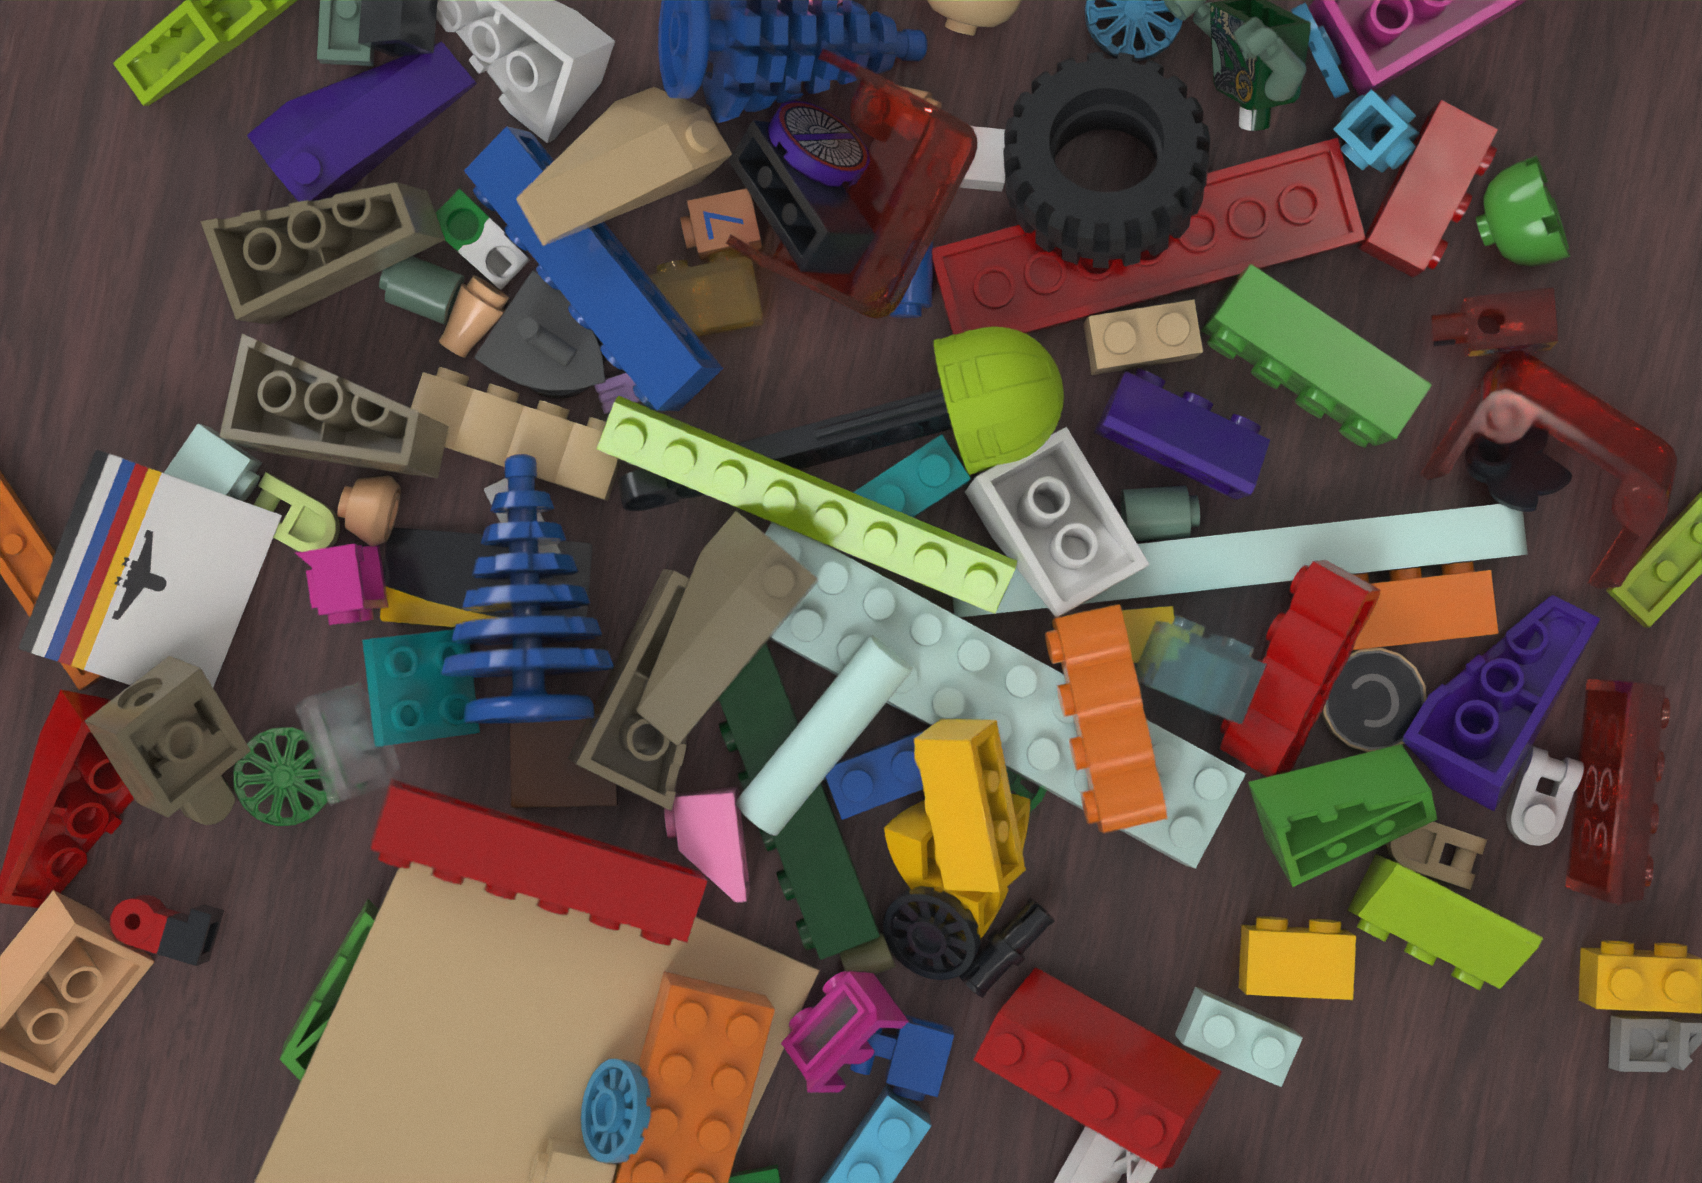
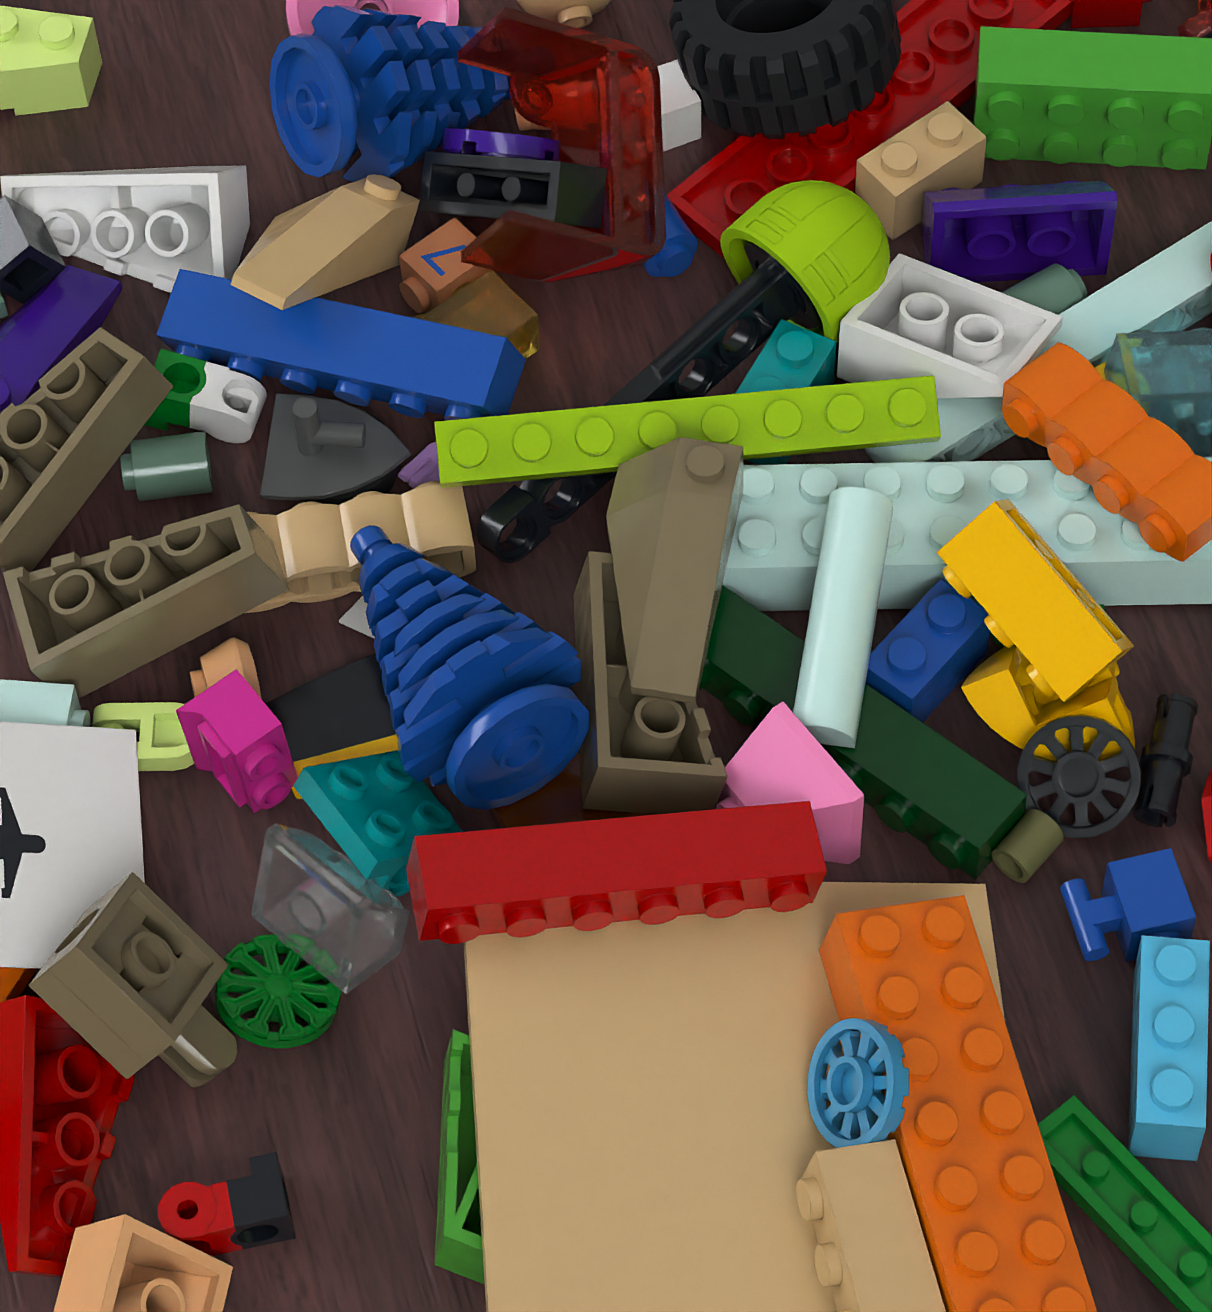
camera: 25 degrees left, 30 degrees down
light nougat cone [439,275,509,358] -> none
dark pink window [781,971,909,1092] -> none

